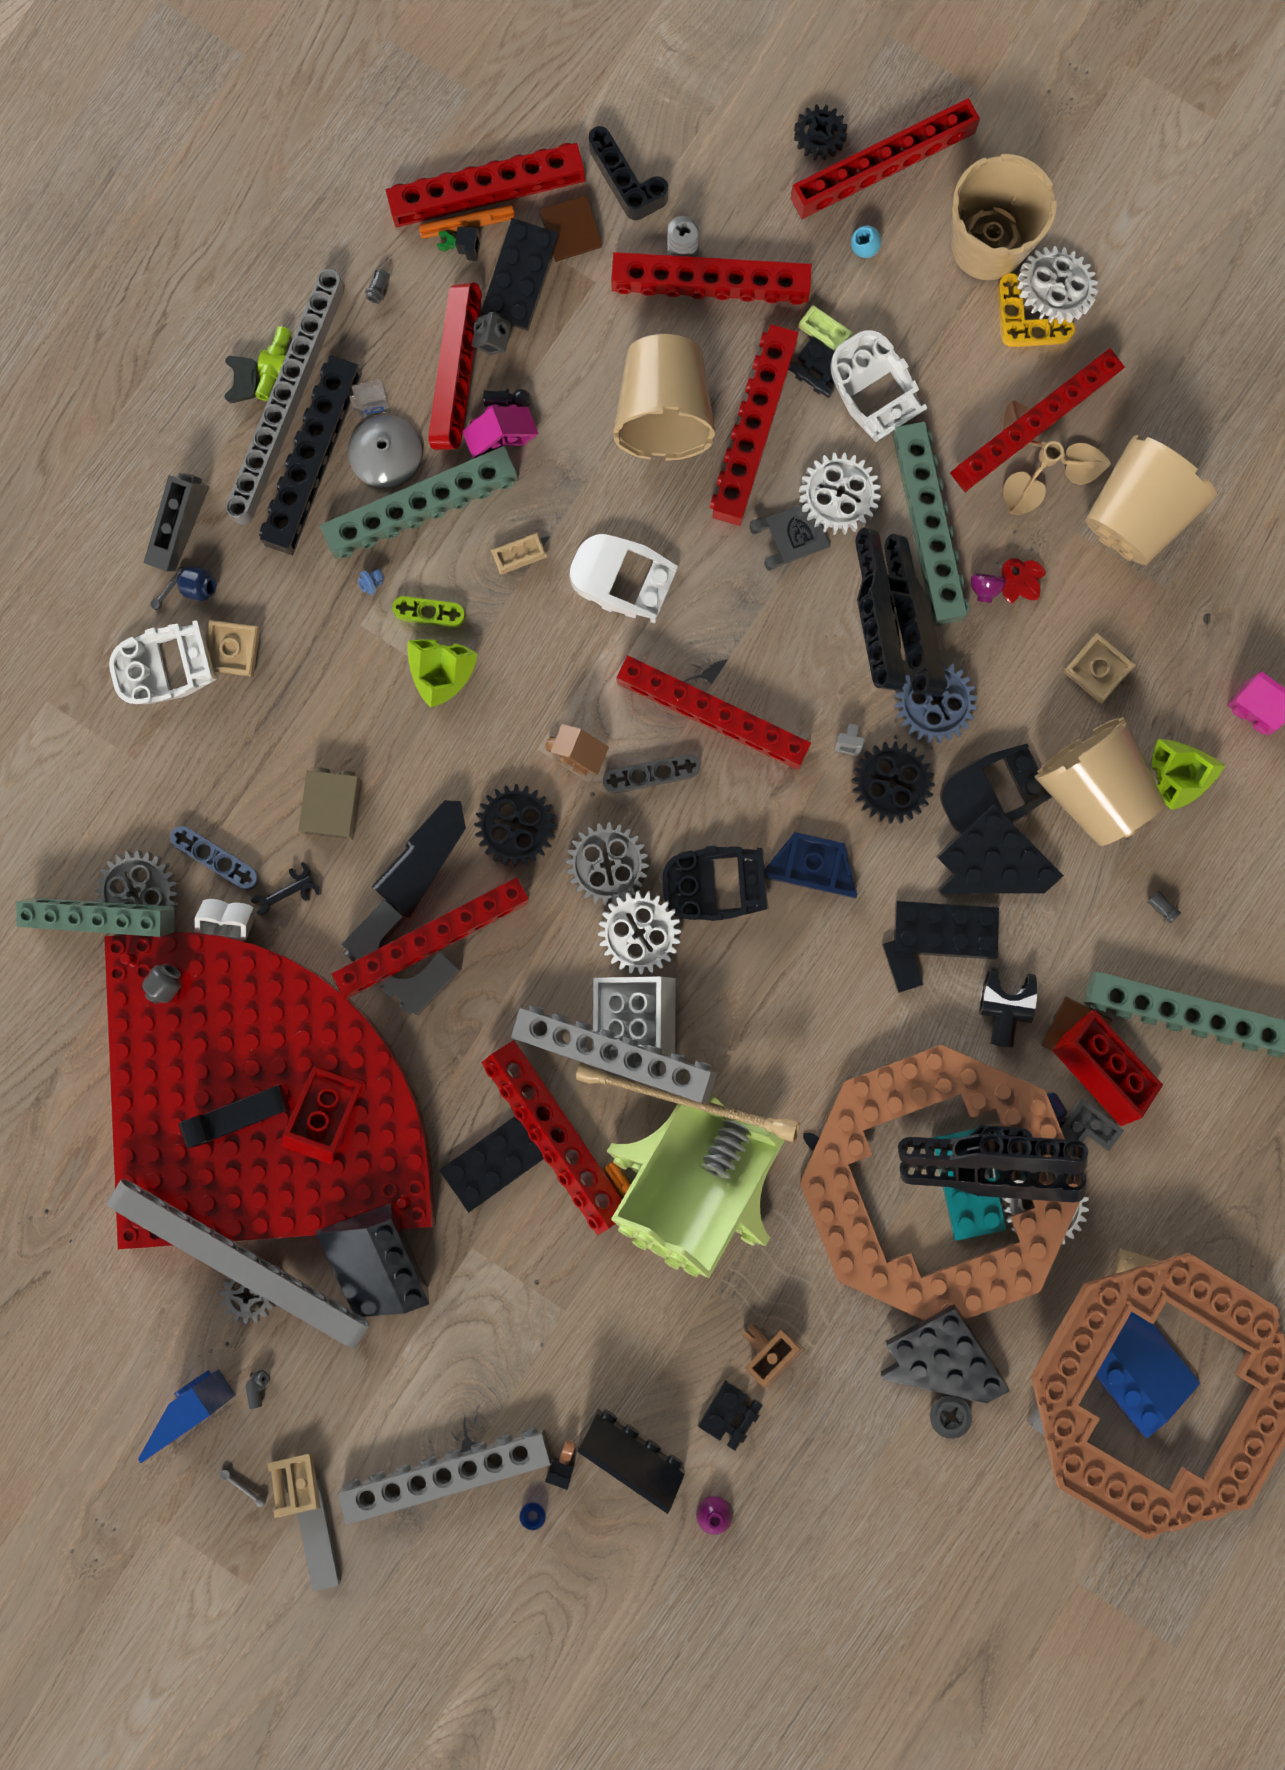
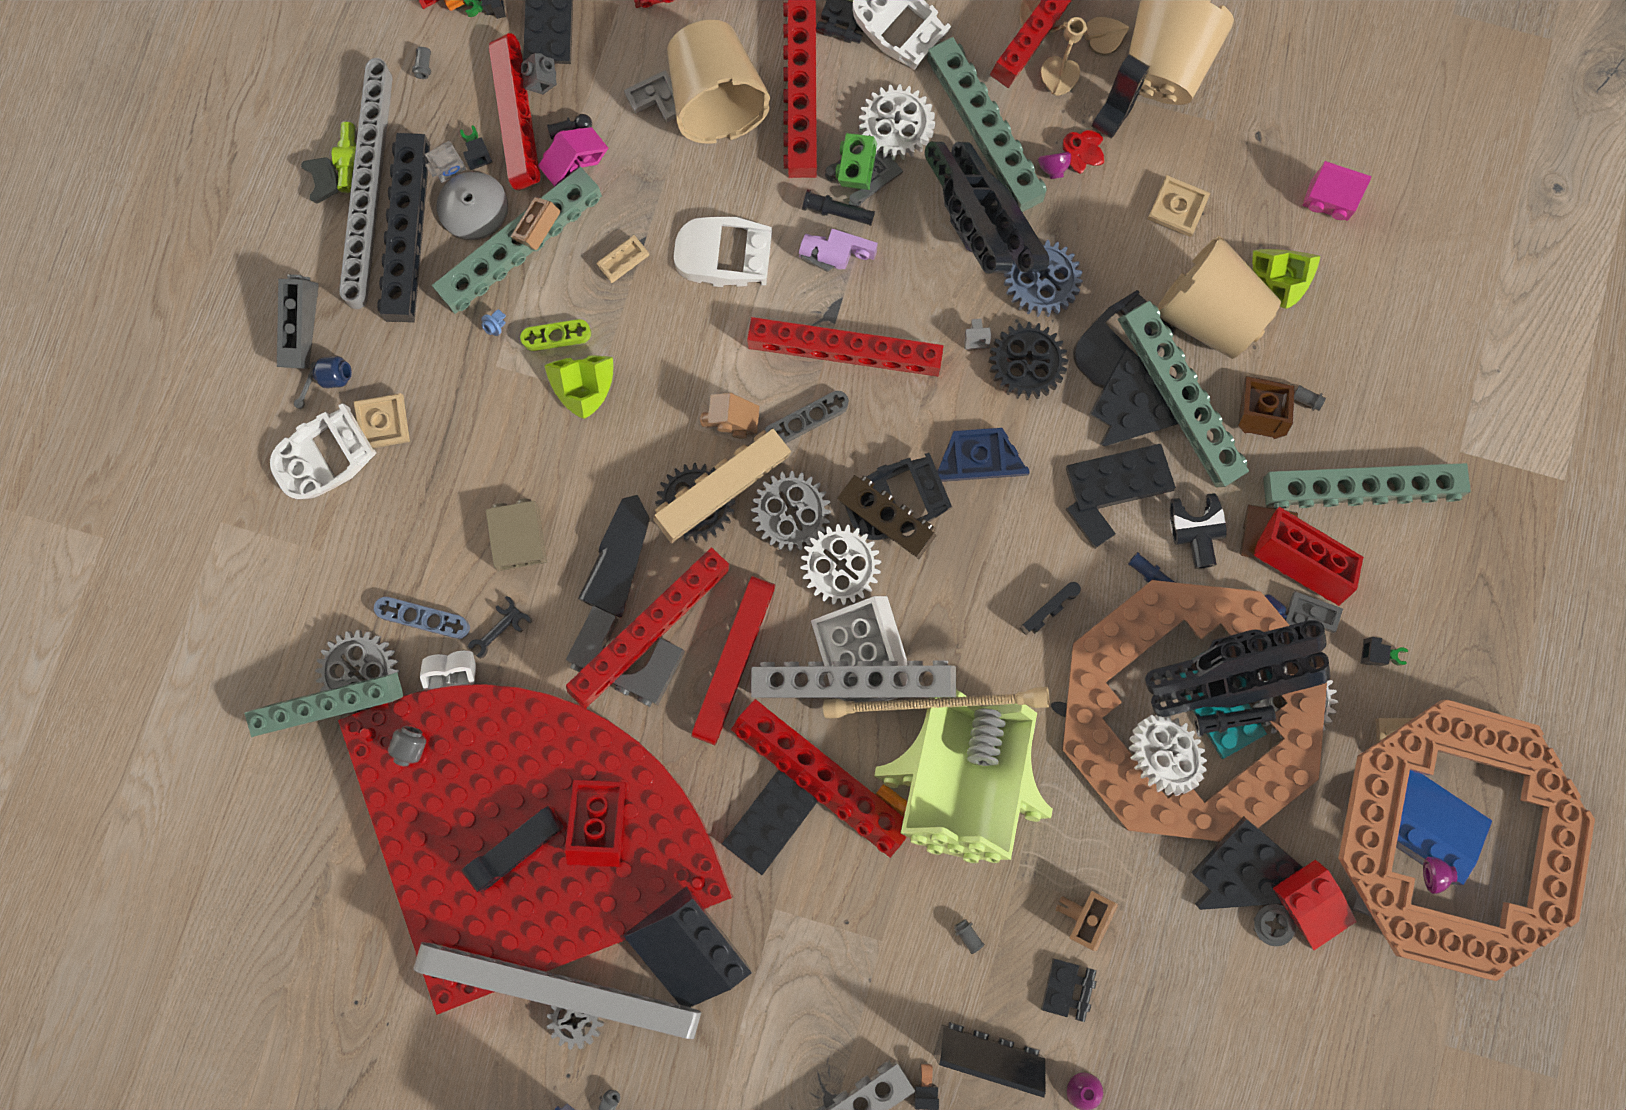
camera: 20 degrees left, 5 degrees down
none -> black piece [460,125,493,170]
none -> medium nougat slope [511,197,560,250]
none -> light grey plate [624,70,676,123]
none -> tan brick [653,429,791,543]
none -> red beam [691,576,776,746]
none -> lavender plate [799,229,878,272]
none -> black pin [802,189,875,226]
none -> bright green brick [836,133,877,190]
none -> dark brown brick [837,475,937,559]
none -> dark grey pin [954,919,985,954]
none -> black plate [1020,582,1081,635]
none -> black beam [1091,54,1150,139]
none -> sand green brick [1118,301,1249,487]
none -> dark blue pin [1128,552,1177,583]
none -> white gear [1129,715,1207,796]
none -> black pin [1194,705,1276,737]
none -> reddish brown slope [1238,376,1294,439]
none -> red slope [1273,859,1356,951]
none -> black piece [1361,637,1408,667]
none -> magenta brick [1423,857,1457,894]

